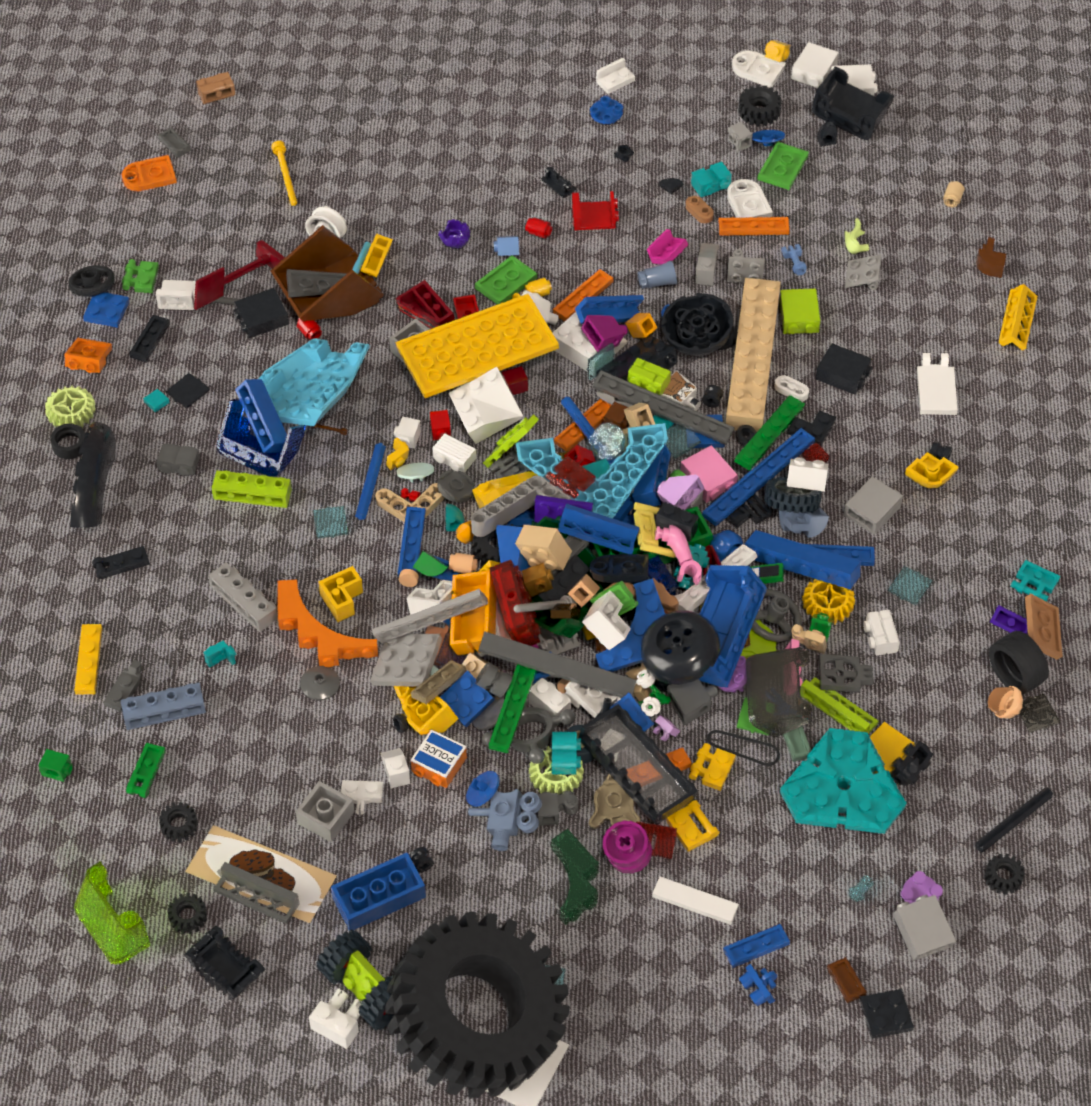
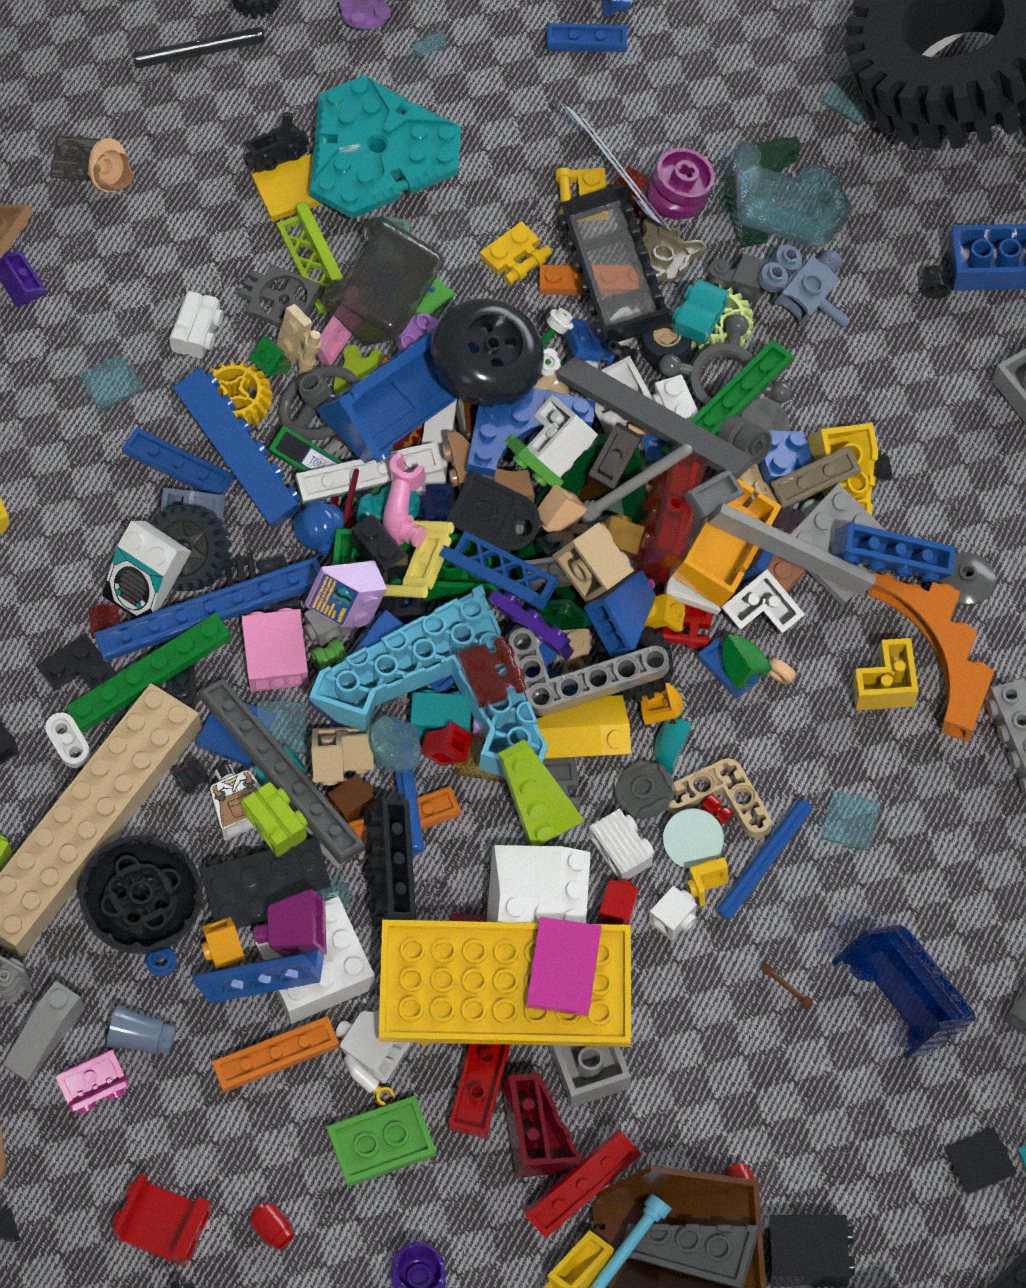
camera: 155 degrees left, 10 degrees up
lime brick [212,470,292,508] -> none
blue brick [235,379,291,453] -> none
medium azure wedge [237,338,370,426] -> none
white plate [341,780,383,815] -> none
white slope [381,748,410,788] -> none
blue tile [398,507,426,577] -> none
piece [411,730,467,788] -> none
light nougat brick [449,553,478,573] -> none
blue piece [466,771,500,807] -> none
medium blue brick [494,236,519,256] -> none
yellow brick [524,278,552,297] -> none
white tile [652,877,739,925] -> none
lavender tile [653,715,680,741] -> none
black piece [707,730,780,766] -> none
light grey brick [844,476,903,535] -> none
black tyre [989,631,1049,695] -> none
none -> black brick [364,798,416,926]
none -> red plate [524,1128,642,1238]
none -> dark pink tile [526,917,602,1017]
none -> white sticker [560,102,671,230]
none -> dark grey tile [683,469,745,520]
none -> clear light blue windscreen [733,140,853,248]
none -> blue brick [832,522,956,583]

